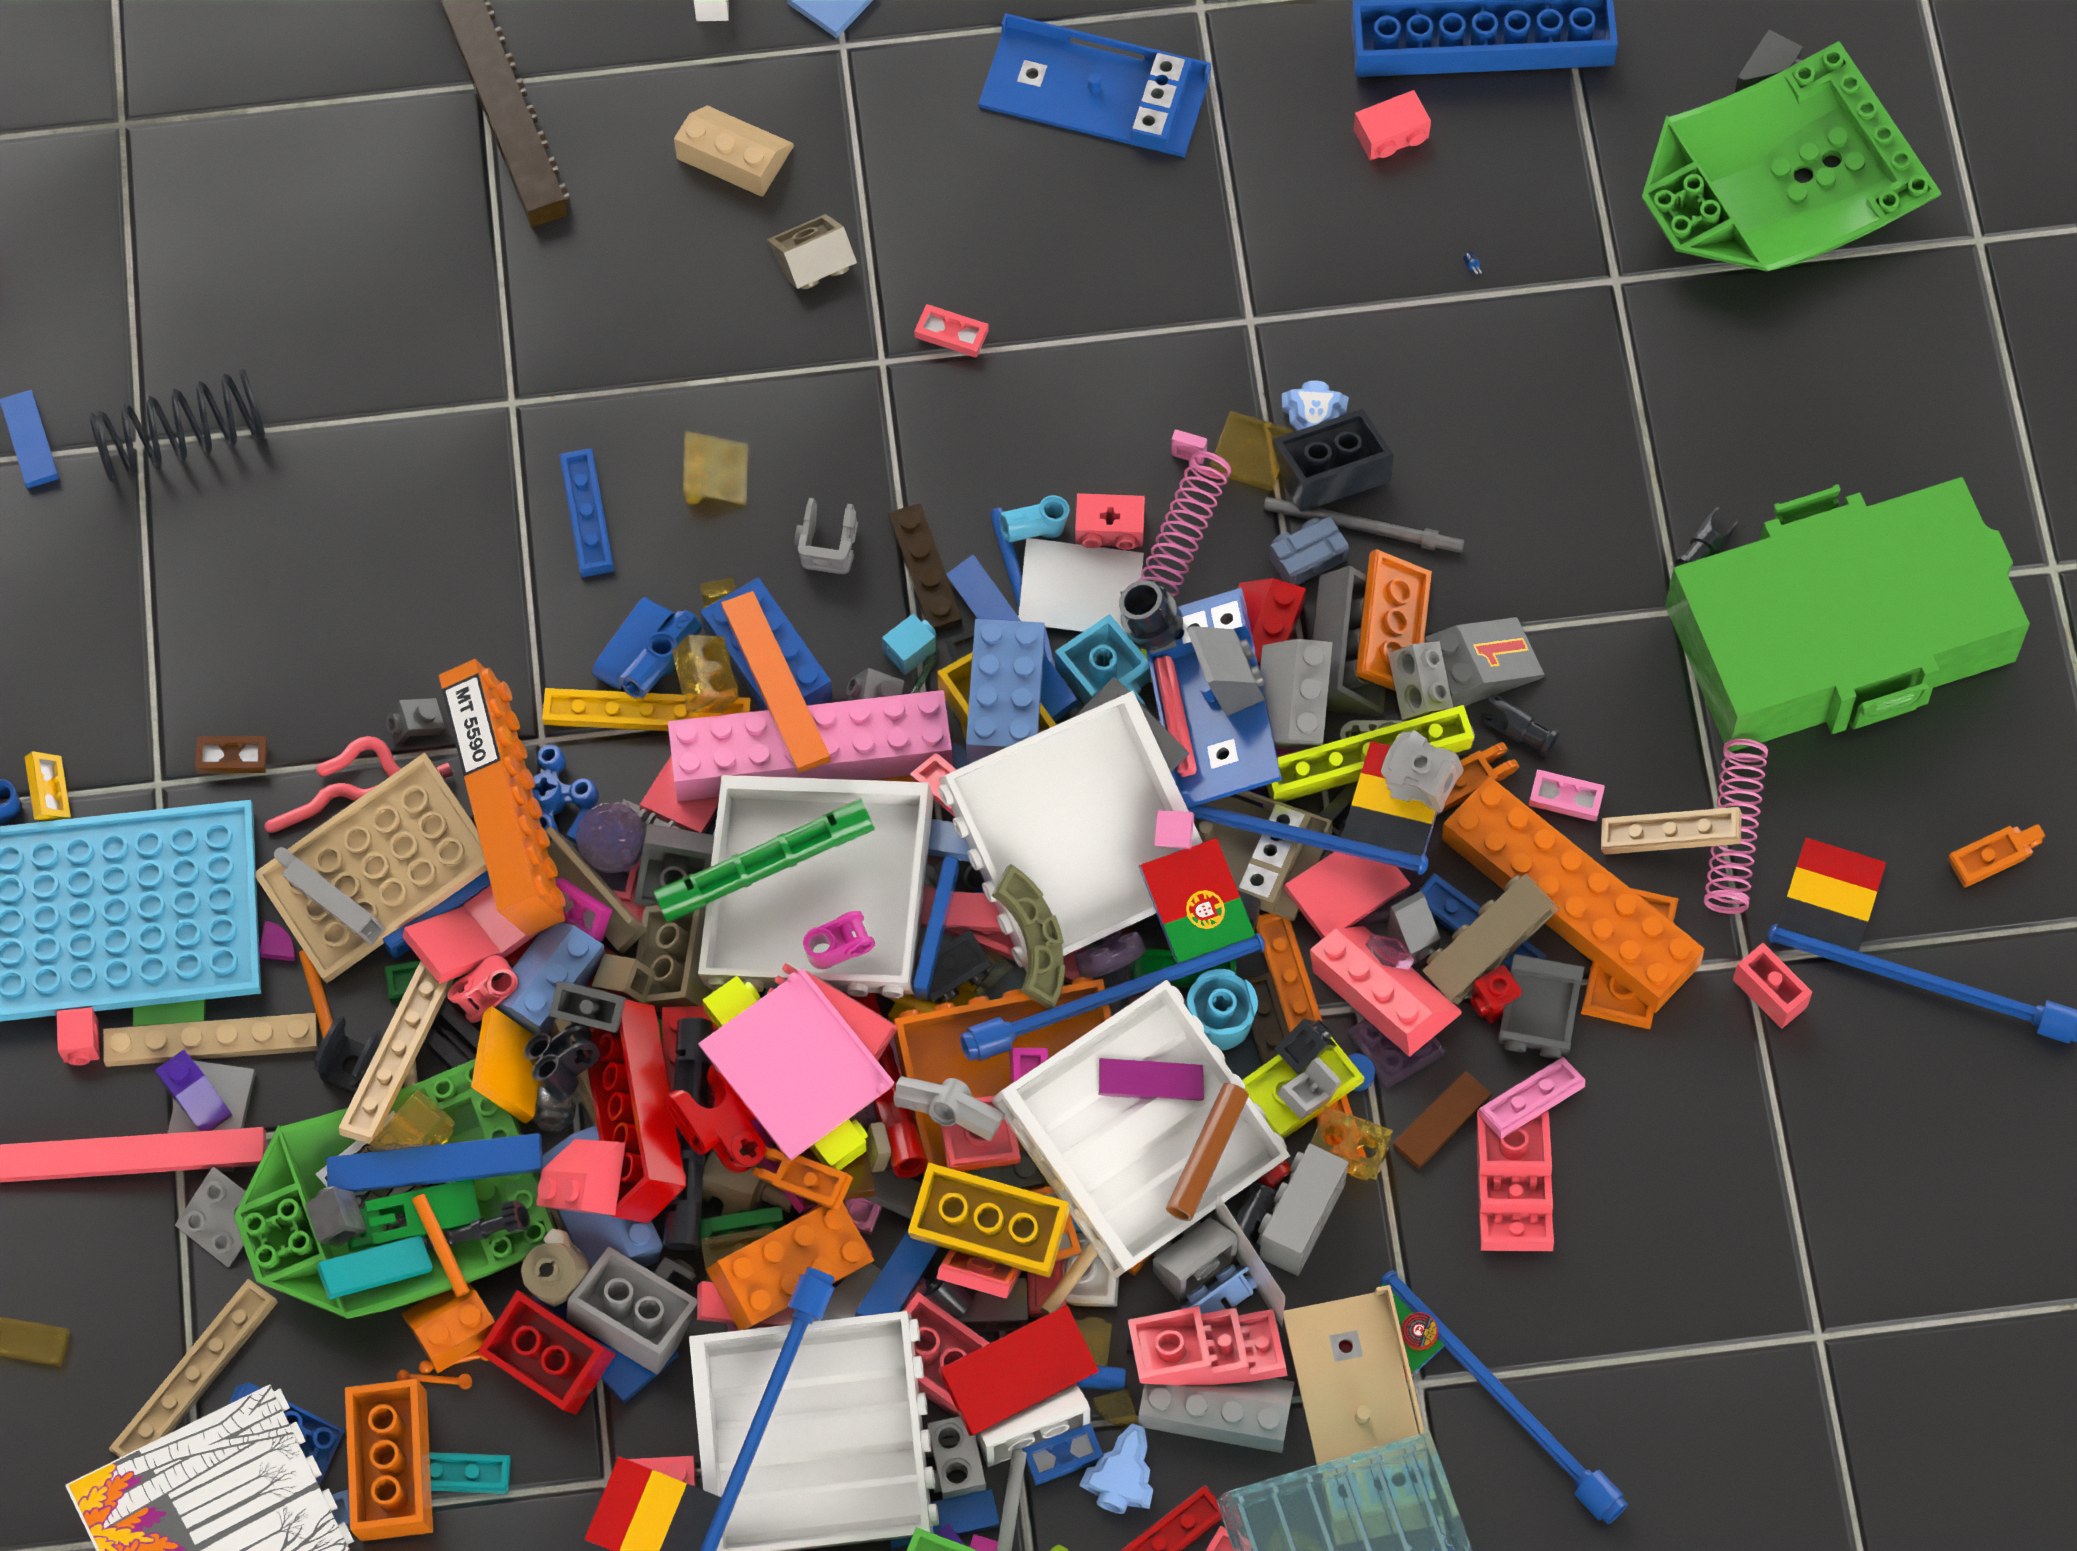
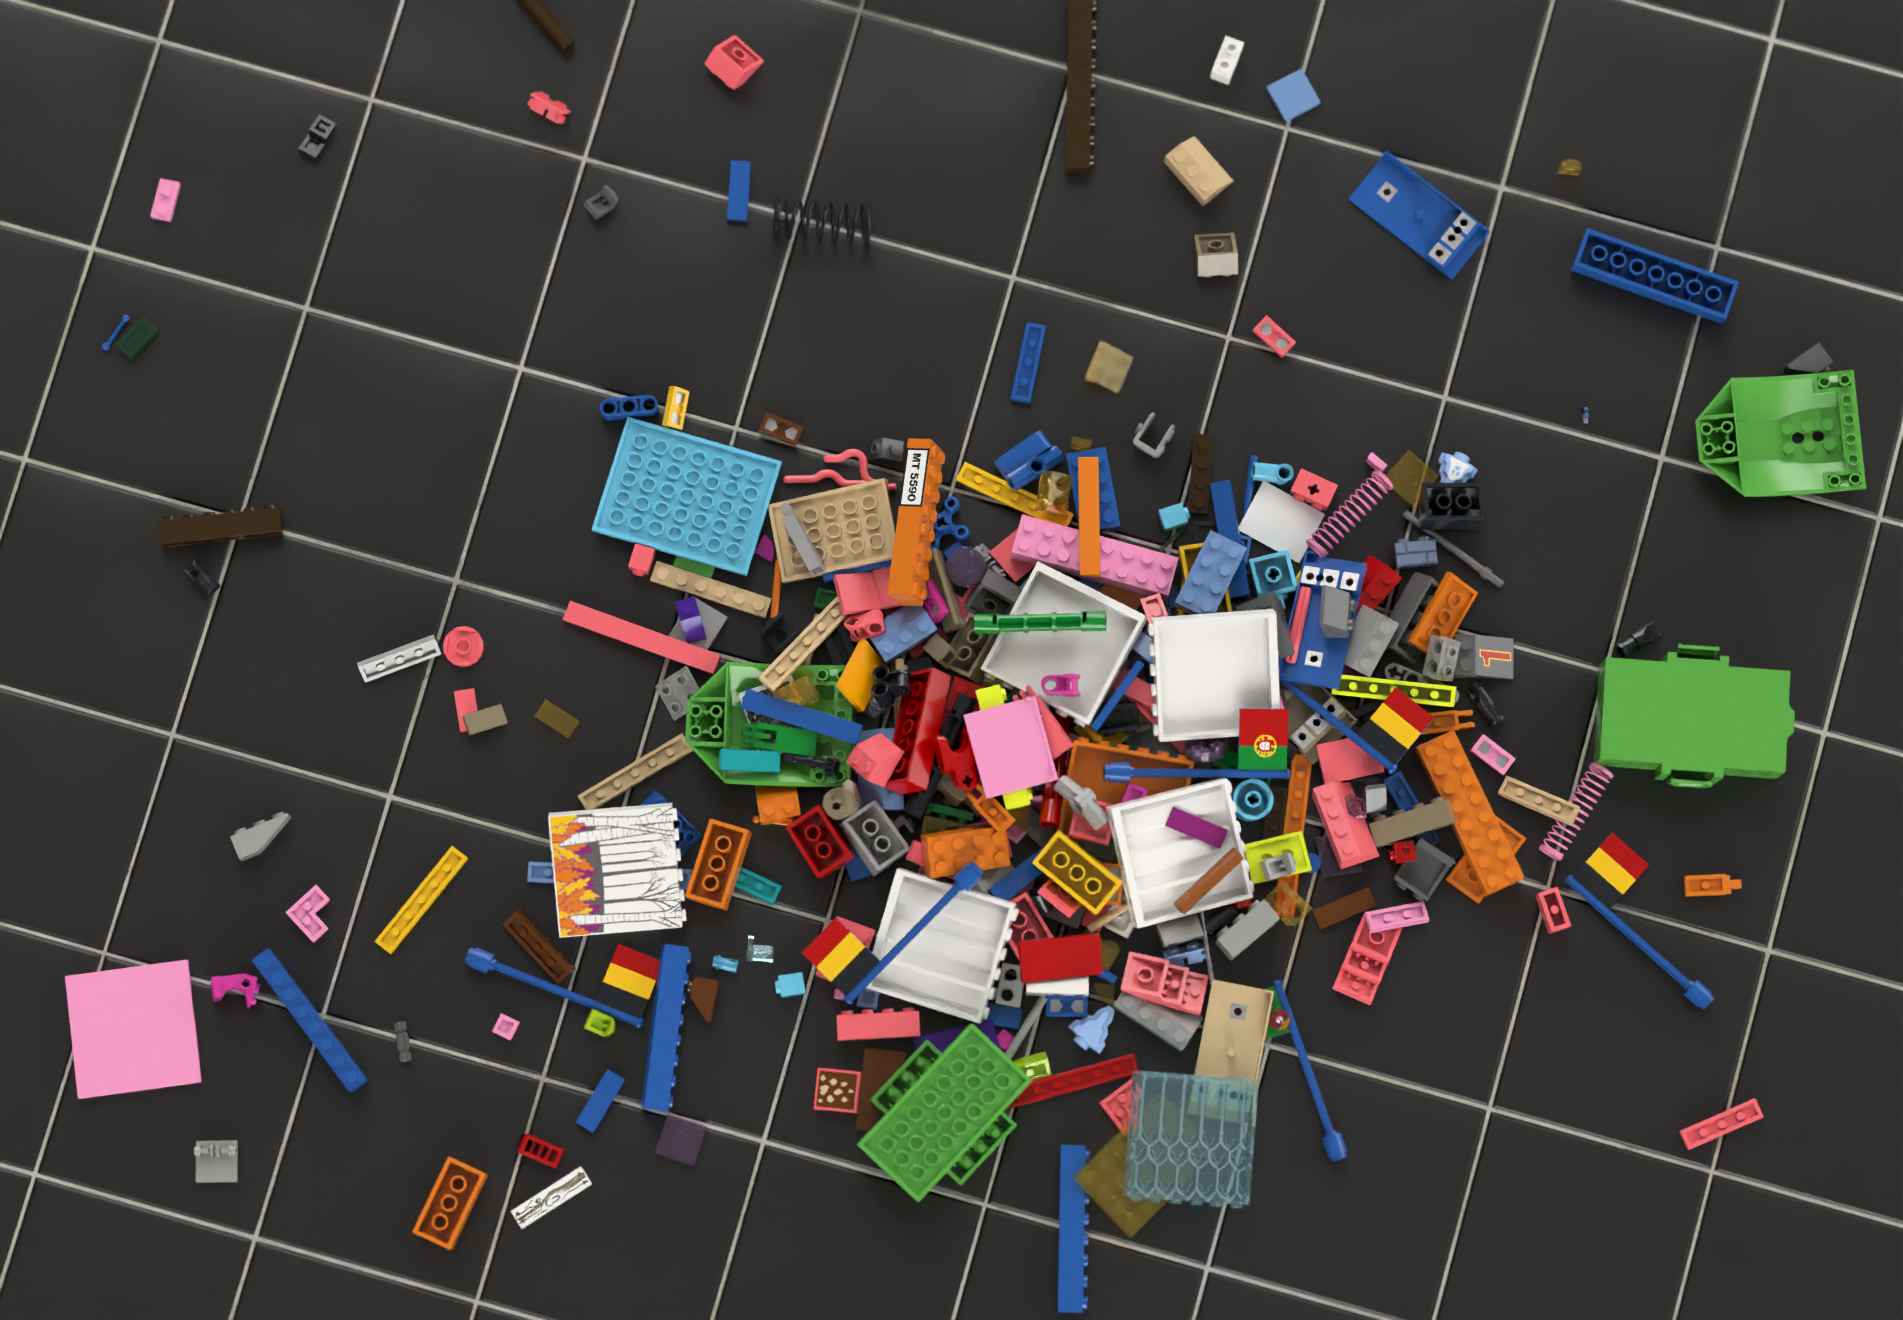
camera: 20 degrees right, 15 degrees up
flat silver brick [305,1186,367,1247] -> none
orange hinge [396,1370,472,1390] -> none
orange bar [412,1194,470,1298] -> none
dark grey slope [549,981,626,1033] -> none
dark grey bracket [847,668,904,701] -> none
dark tan tile [865,1122,892,1172] -> none
olive tile [991,864,1065,1009] -> none
black piece [1119,580,1183,650] -> none
bright pink tile [1154,810,1194,849] -> none
black bracket [1274,1019,1337,1075] -> none
coral brick [1353,90,1431,160] -> none
light grey piece [1381,730,1464,813] -> none

